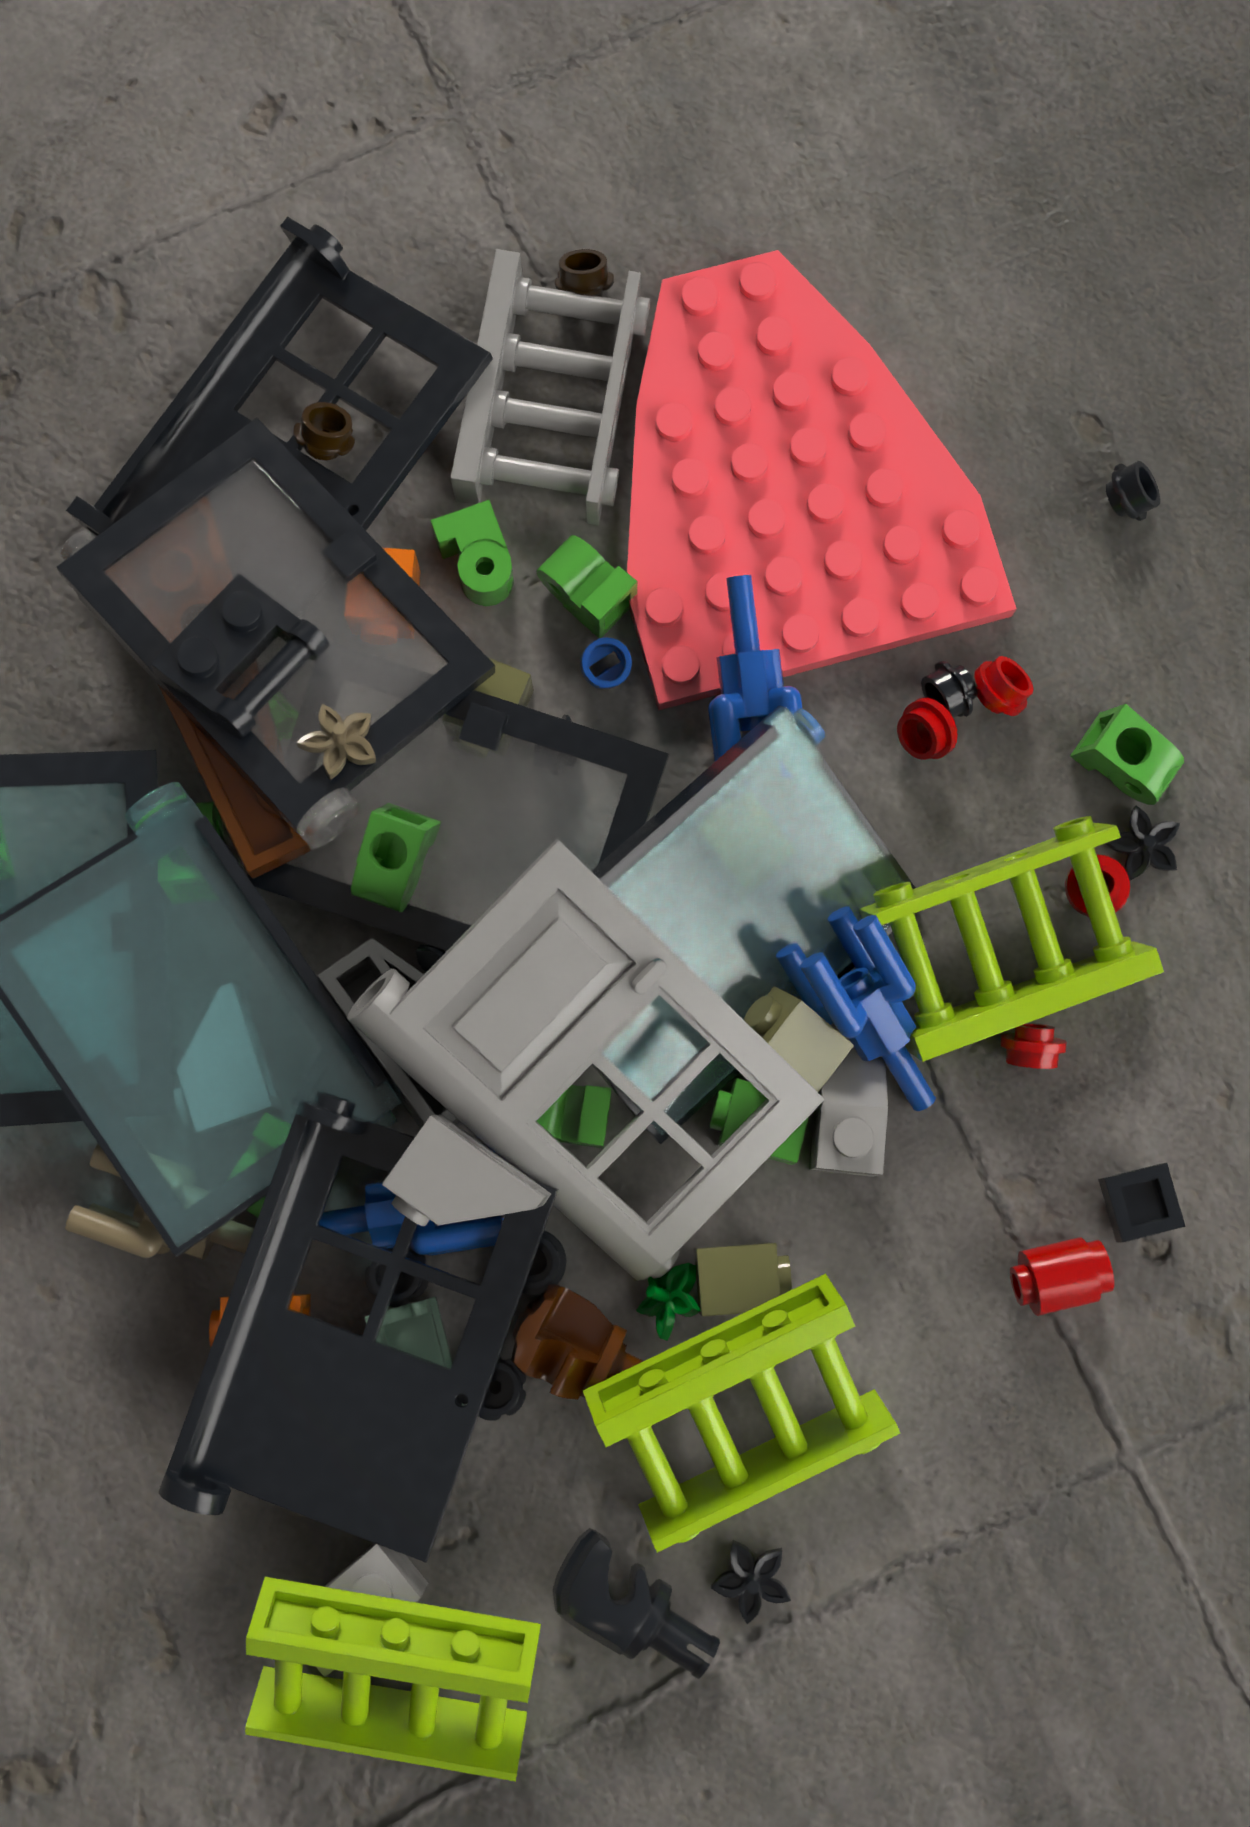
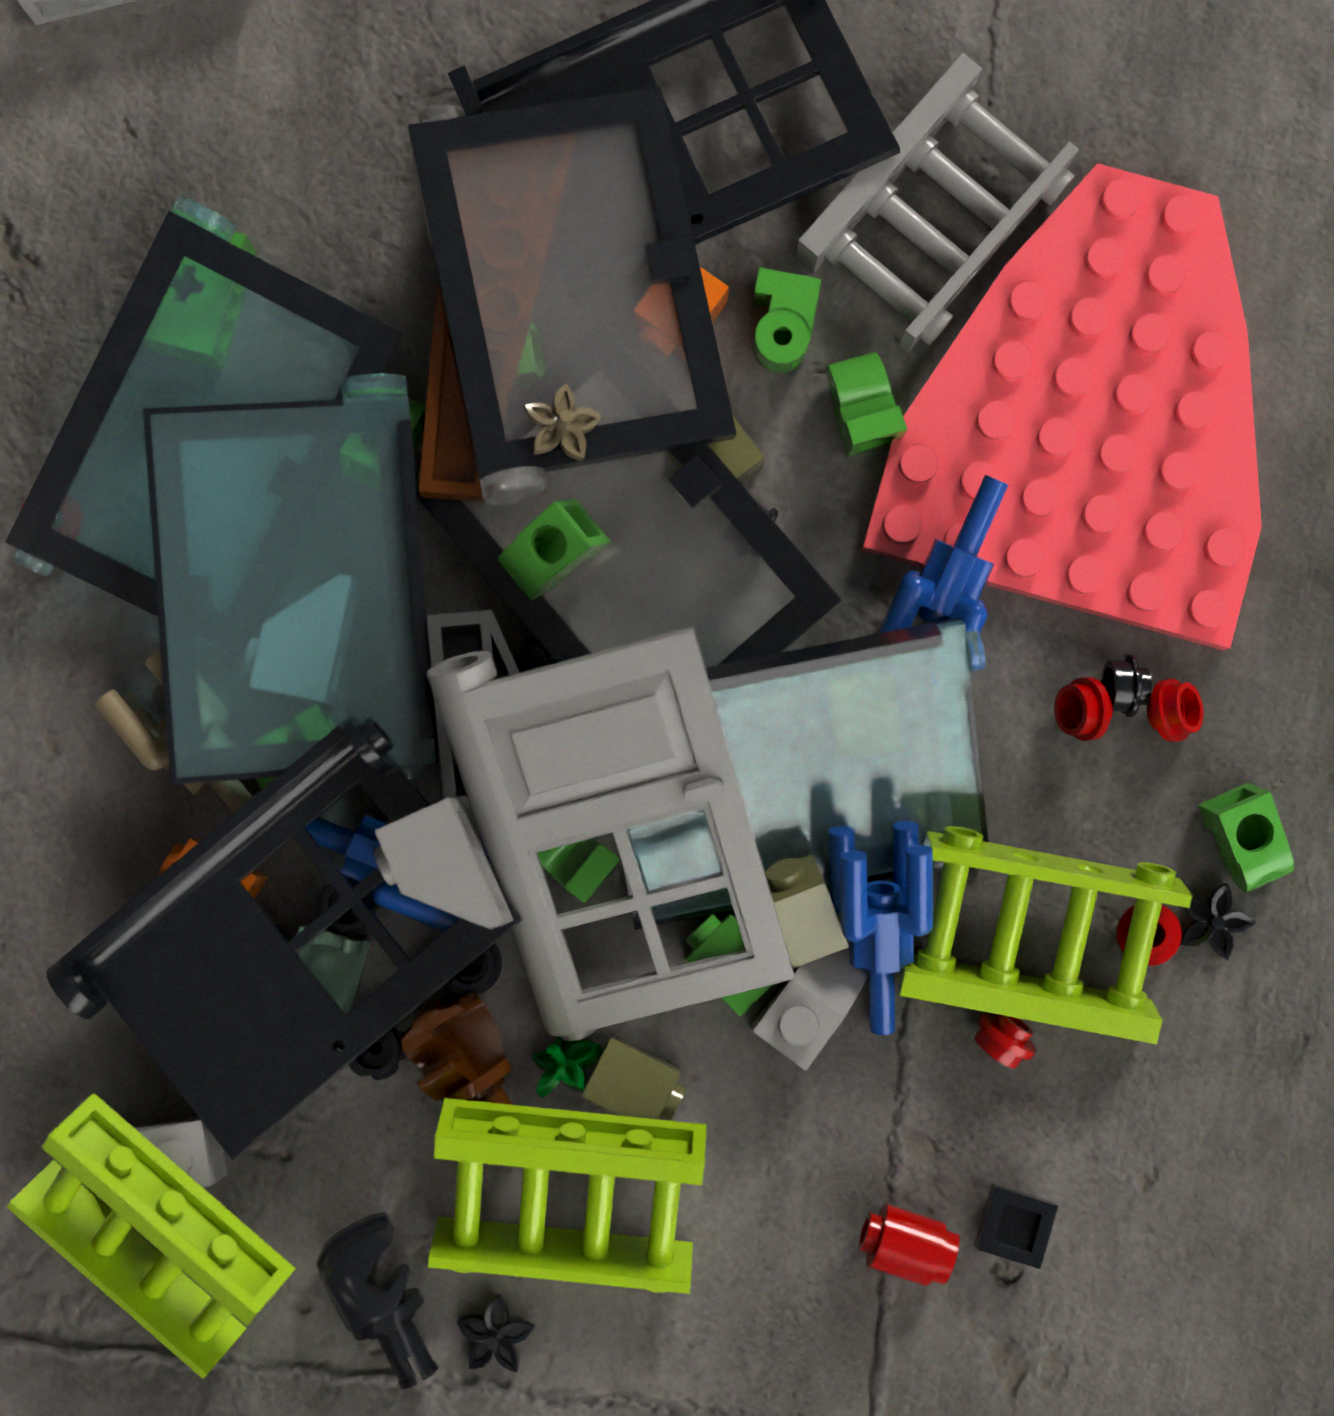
camera: 30 degrees right, 5 degrees up
black plate [151,573,330,740] -> none
dark brown plate [293,402,355,461] -> none
dark brown plate [555,249,614,297] -> none
blue hinge [580,637,632,689] -> none

